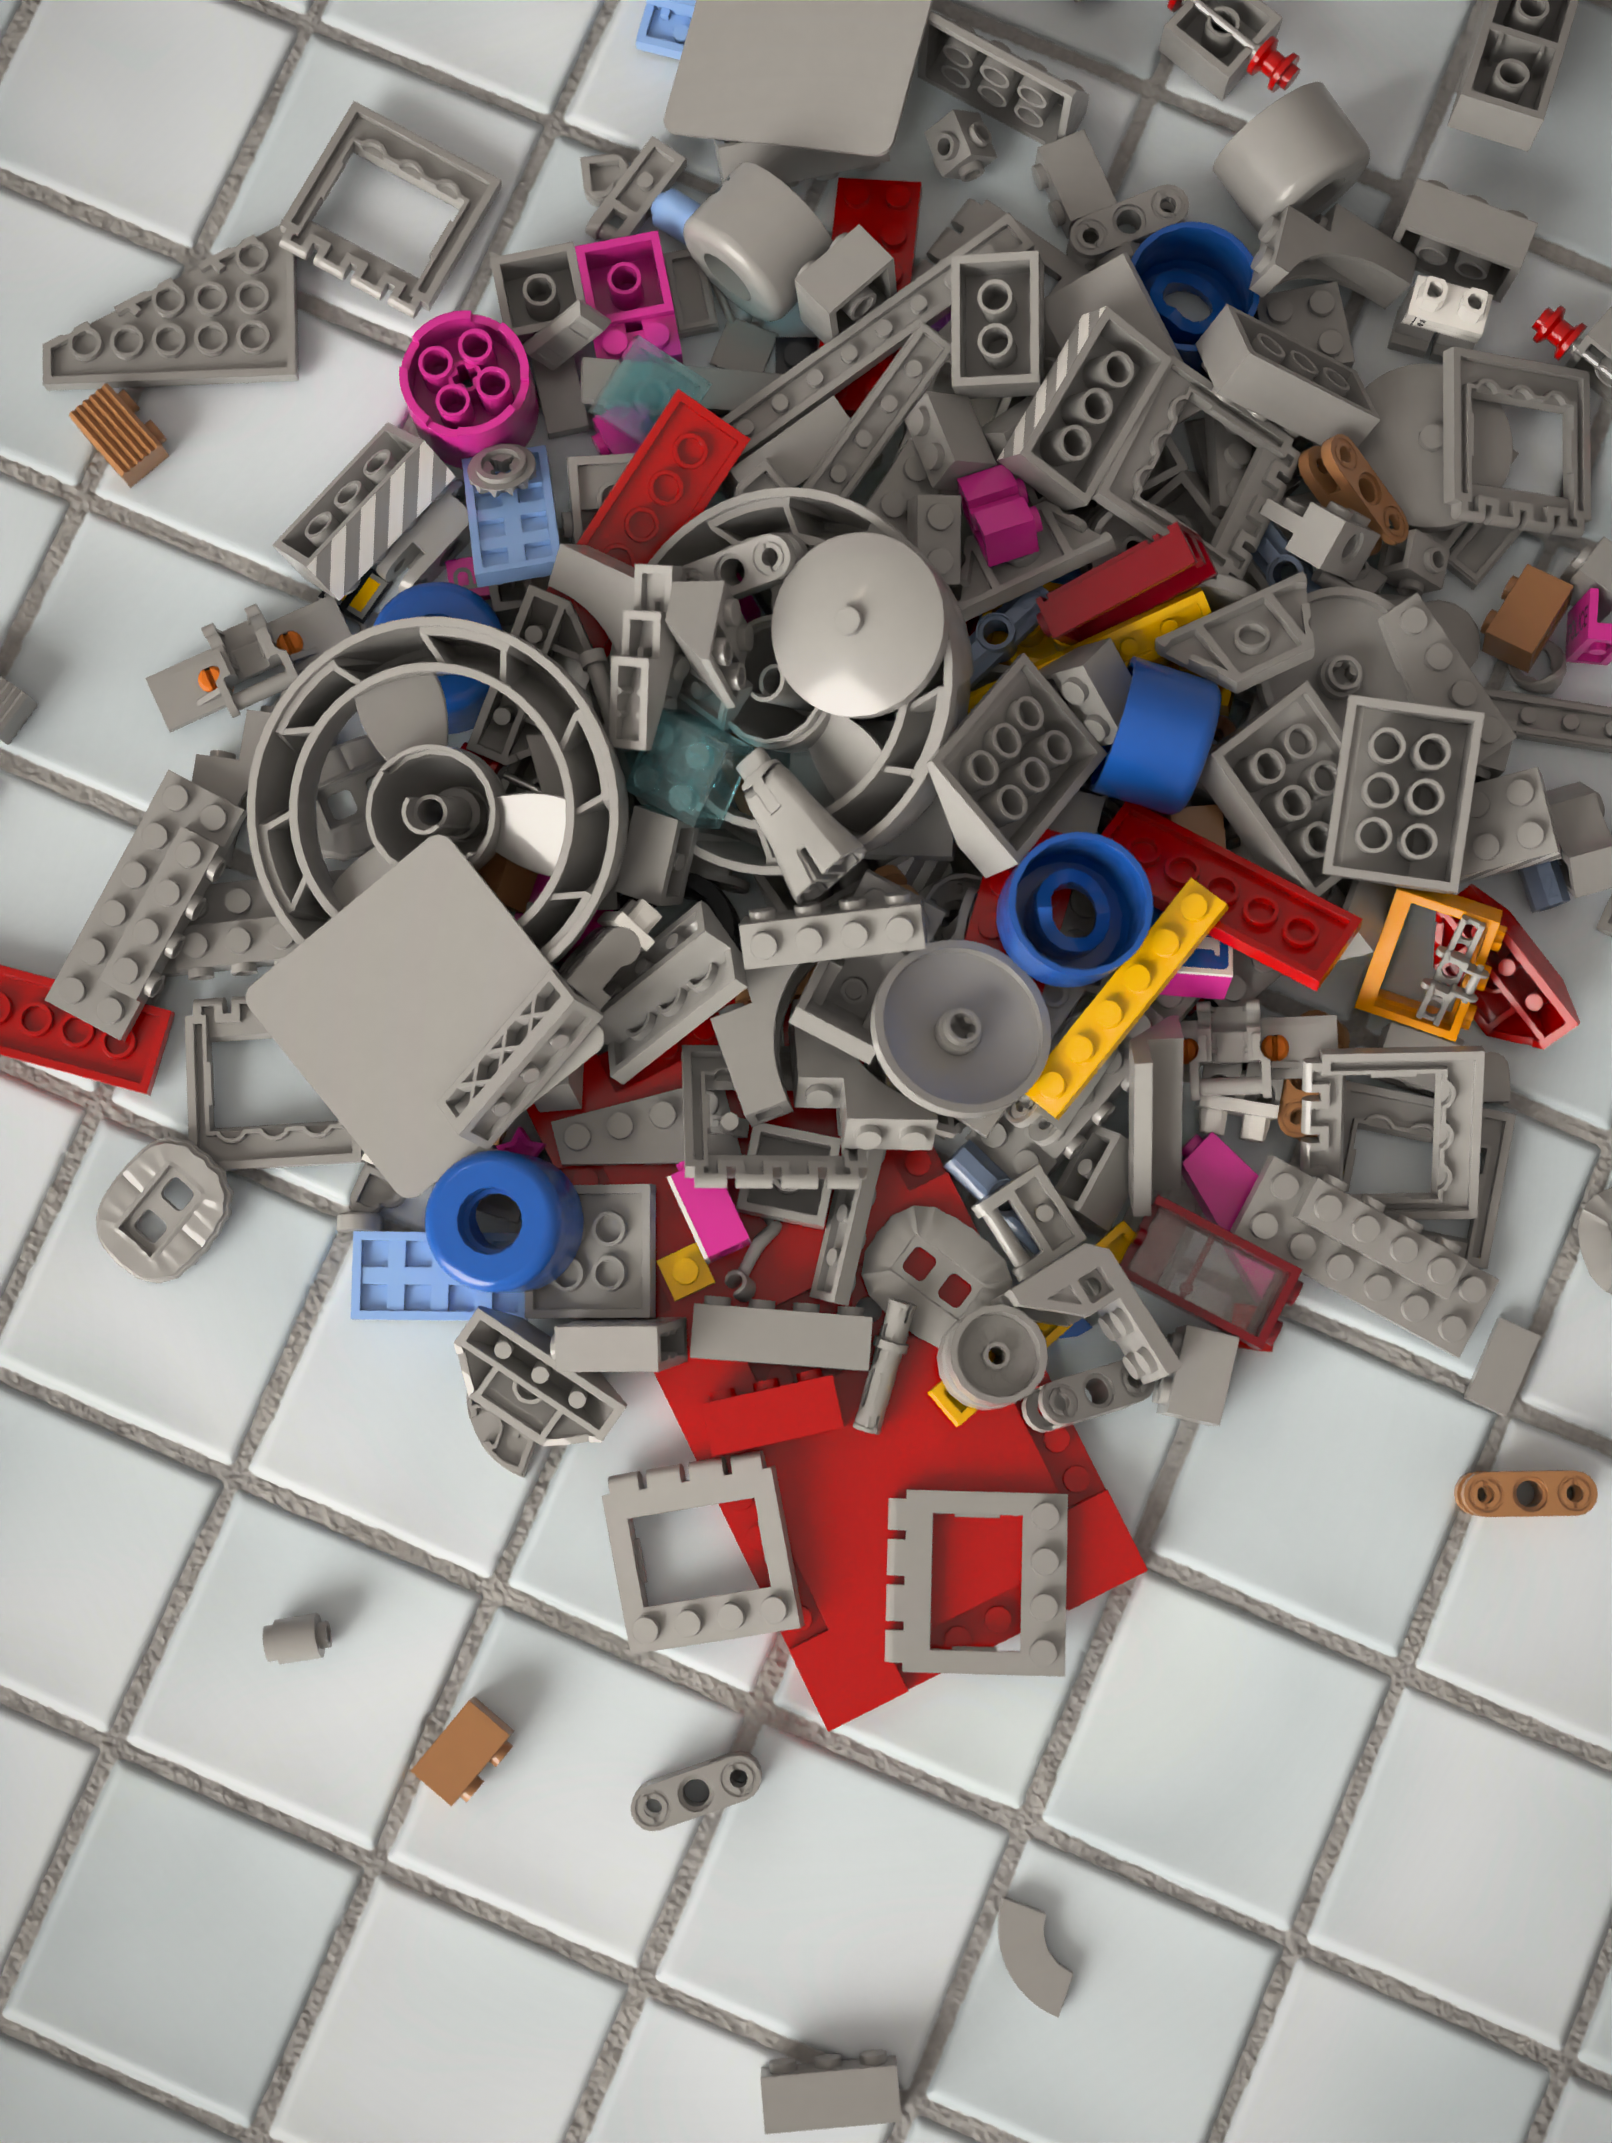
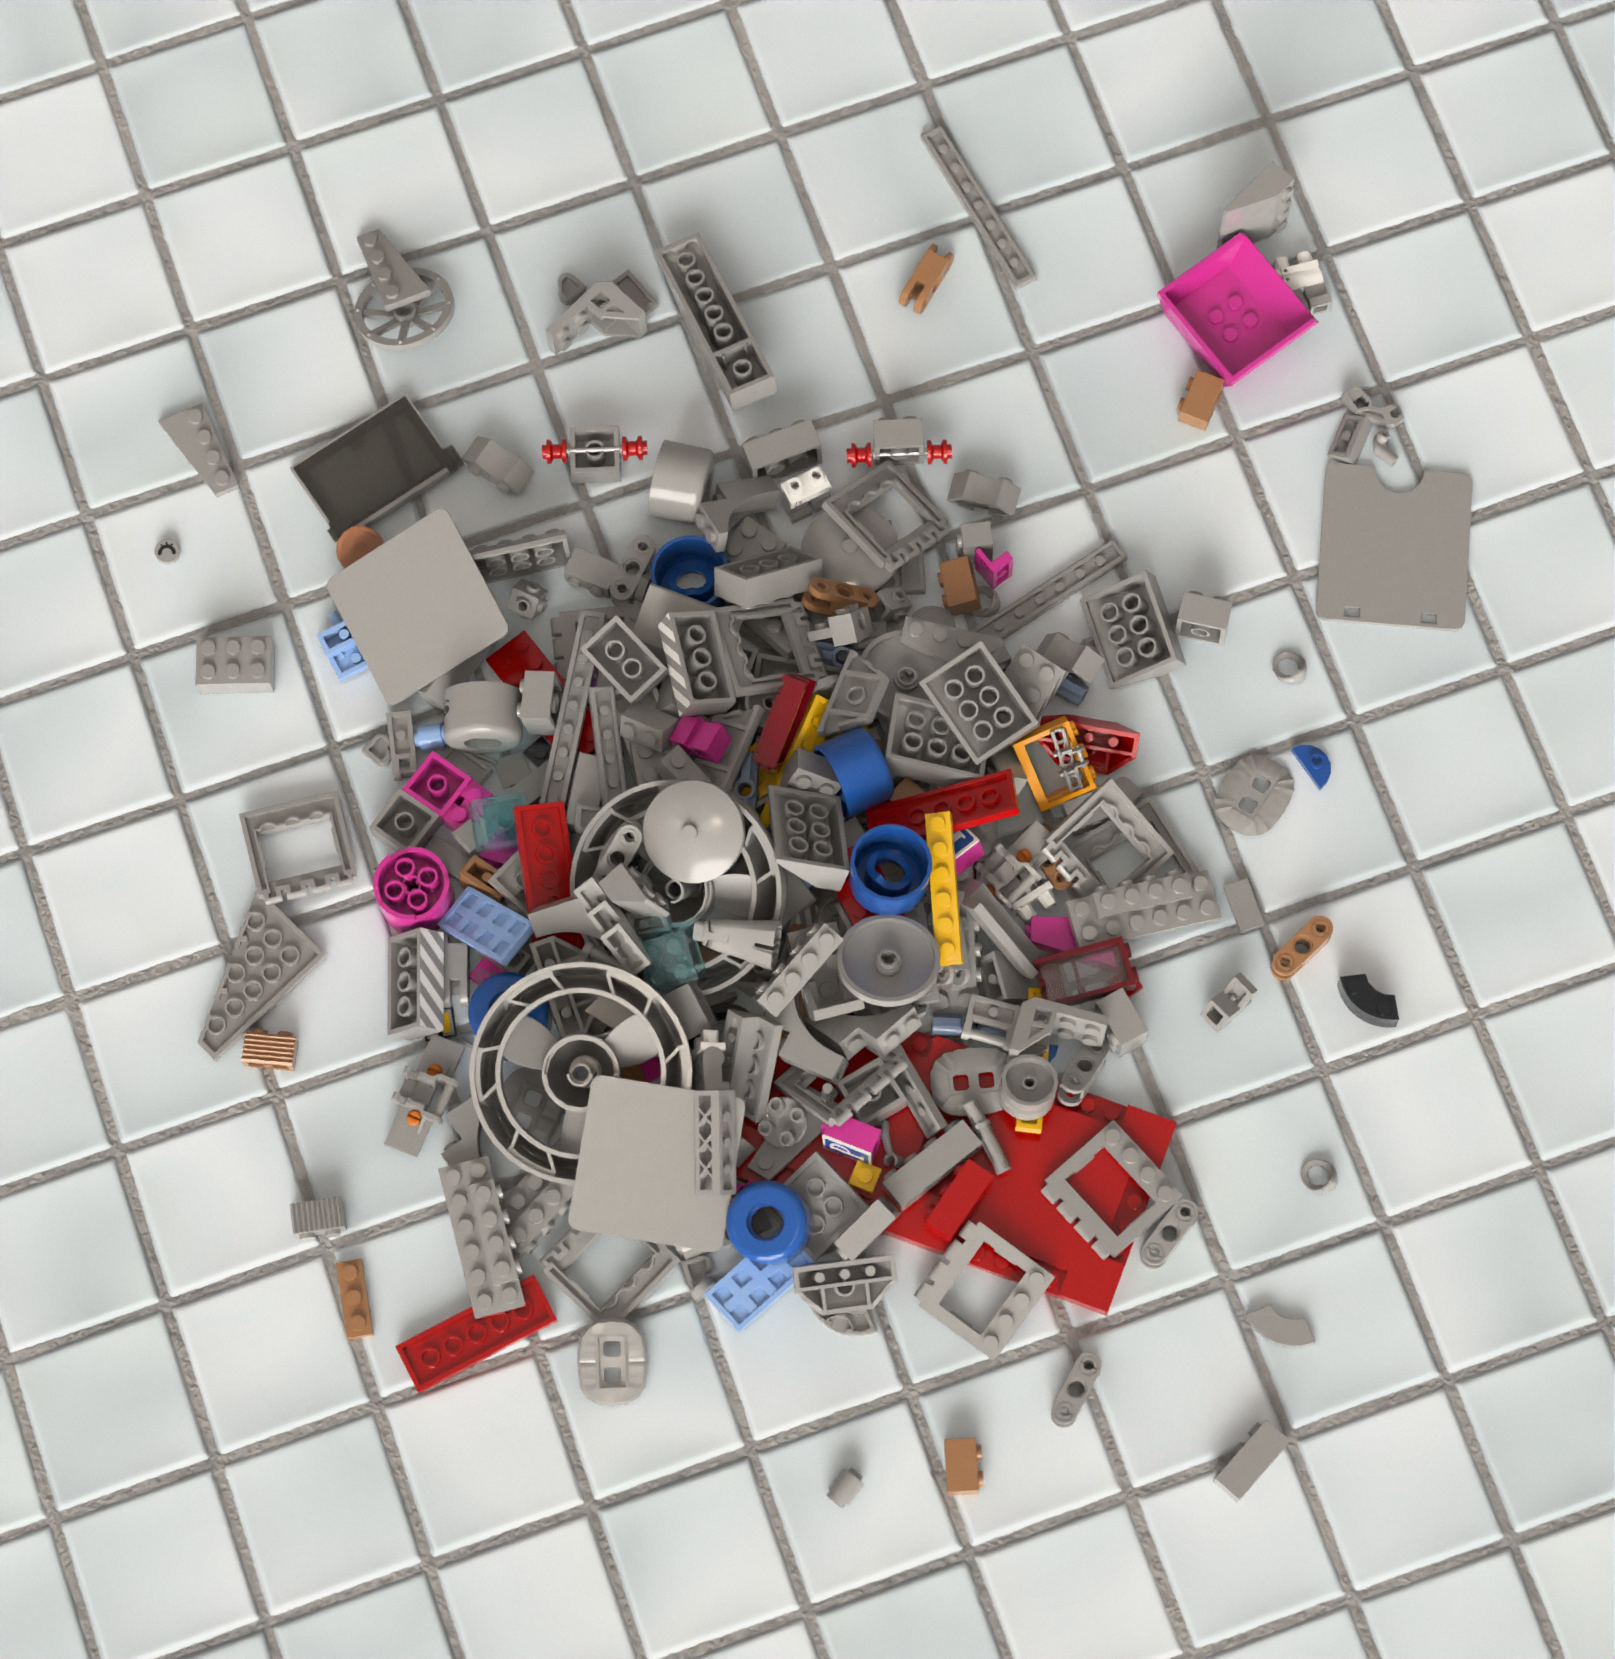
camera: 40 degrees left, 10 degrees down
light grey gear [467,443,536,498] -> none
light grey tile [522,299,611,371] -> none
none -> medium nougat brick [459,854,507,906]
none -> light grey dish [758,1097,808,1148]
none -> light grey piece [1140,1199,1198,1269]
none -> light grey brick [1200,972,1258,1032]
none -> light grey piece [1301,1159,1338,1194]
none -> black brick [1337,974,1399,1028]

